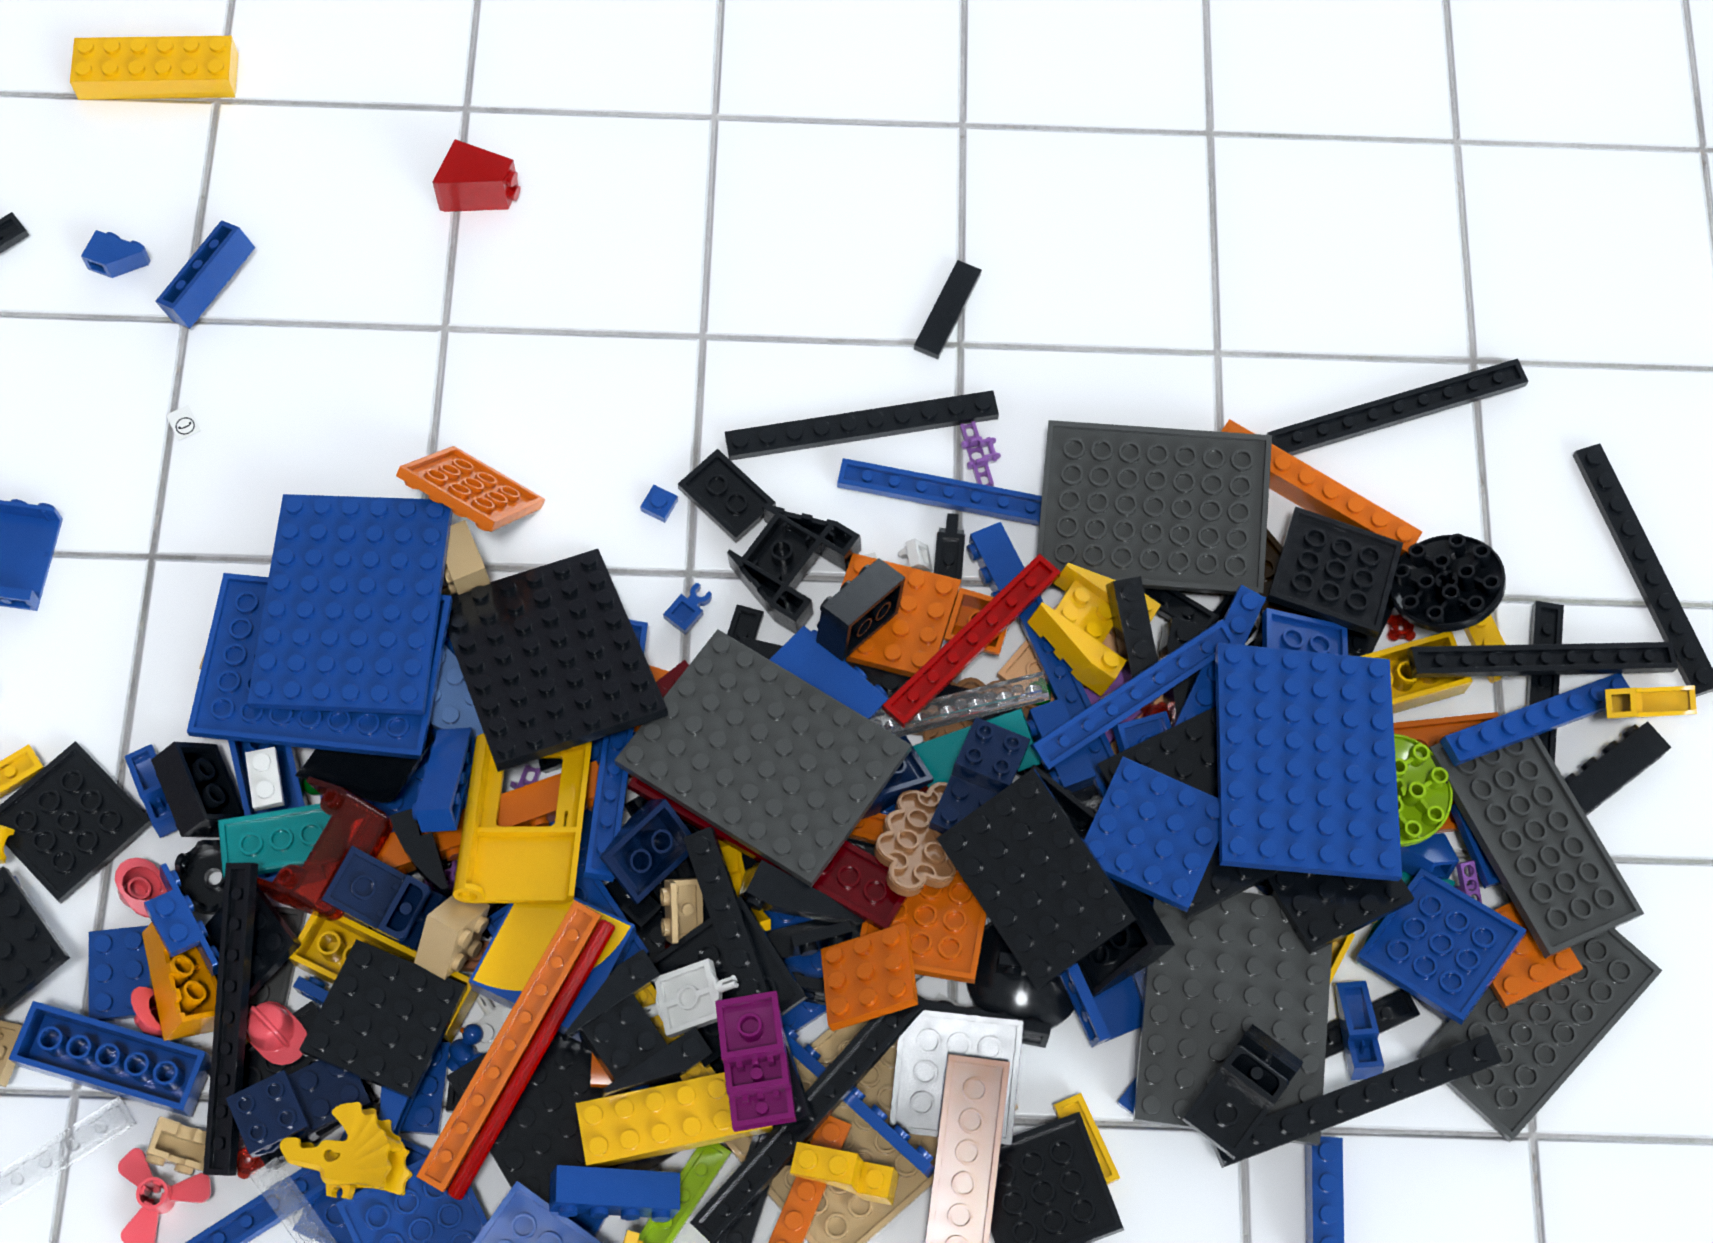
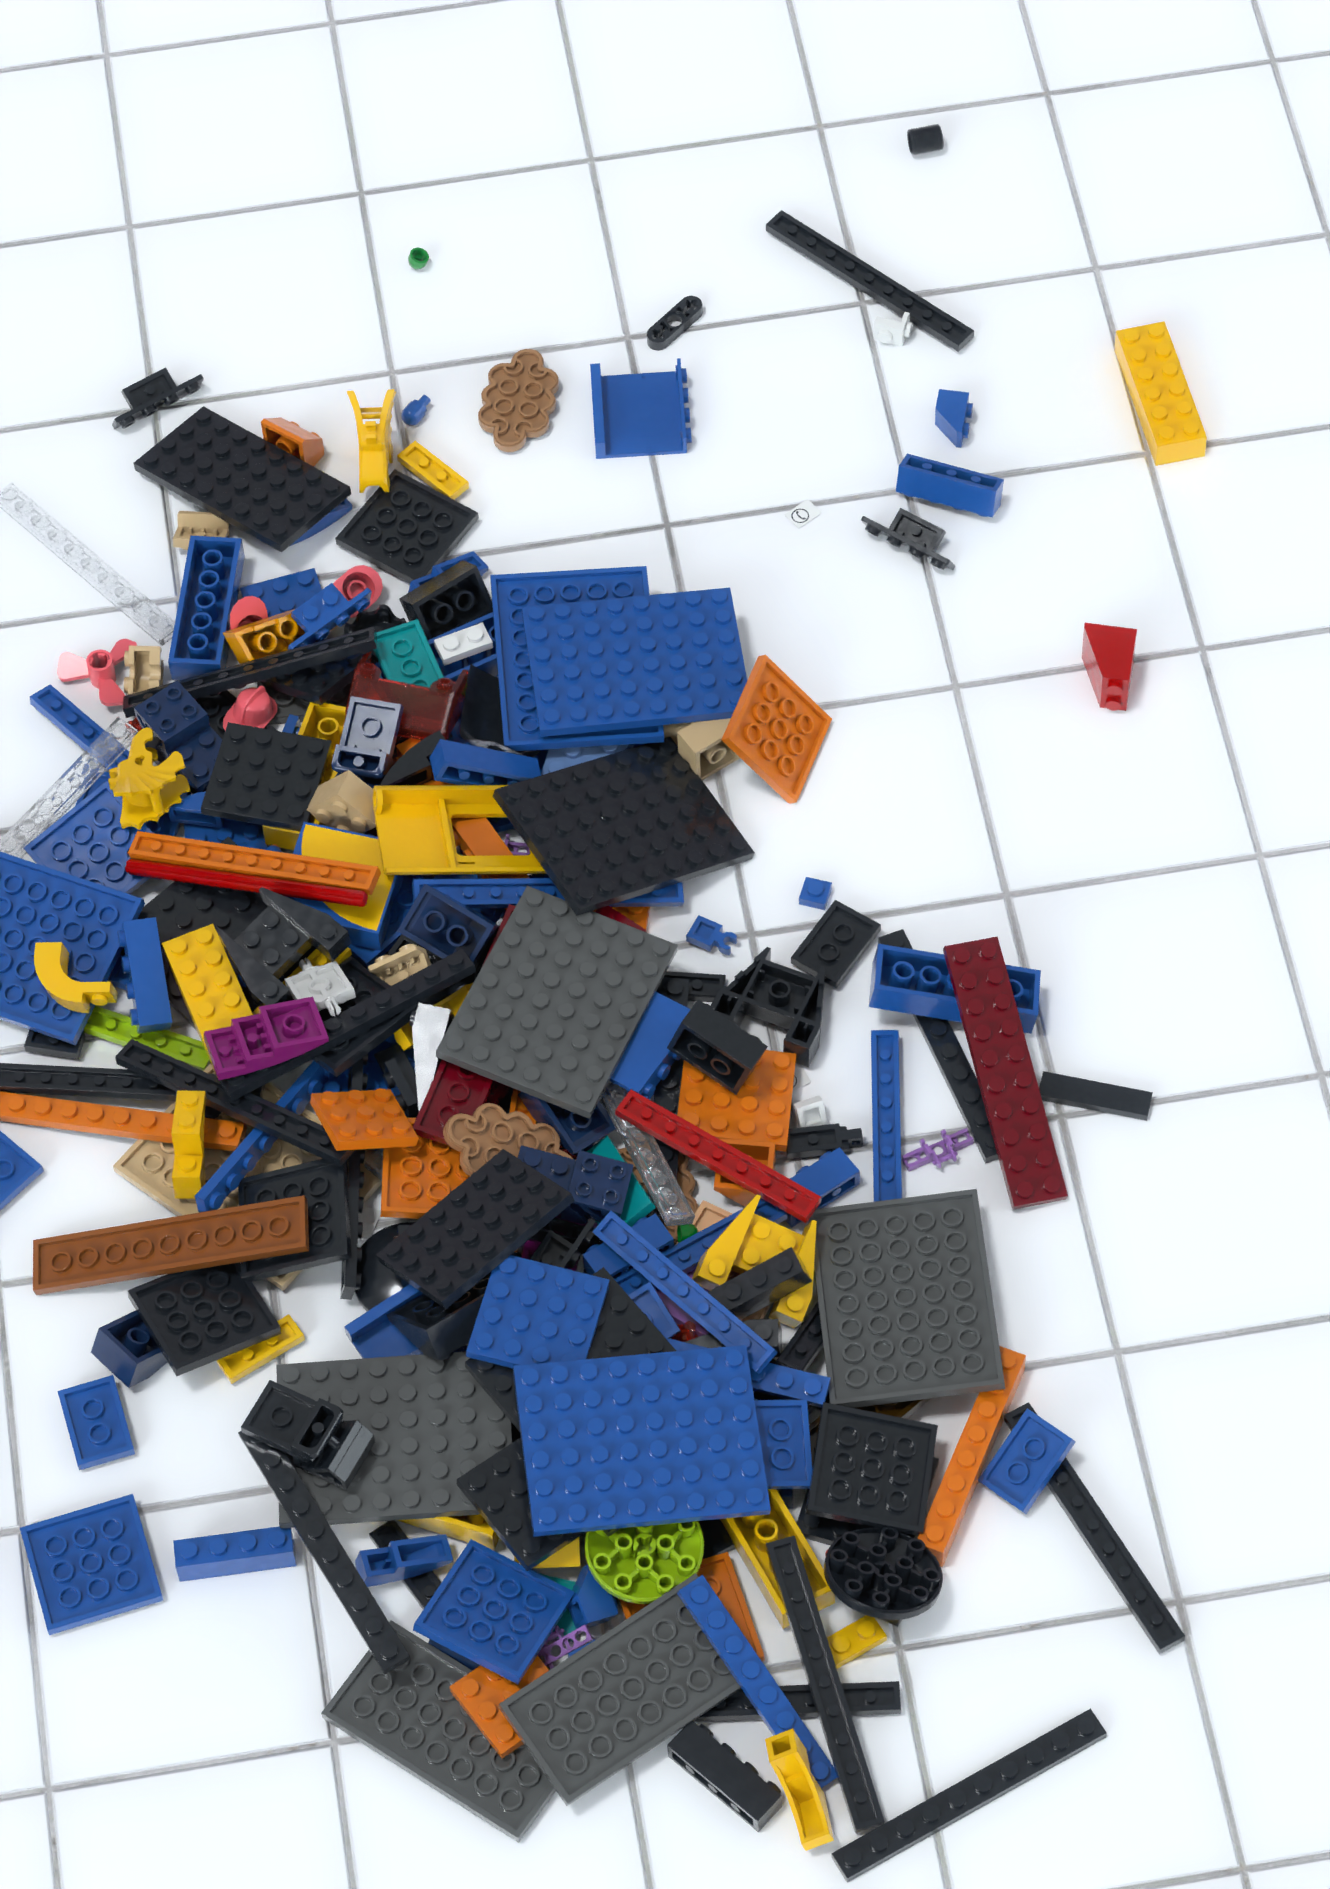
camera: 85 degrees right, 10 degrees down
none -> black bracket [861,508,955,570]
none -> blue brick [868,944,1041,1034]
none -> dark red plate [943,936,1068,1210]
none -> blue plate [977,1408,1076,1514]

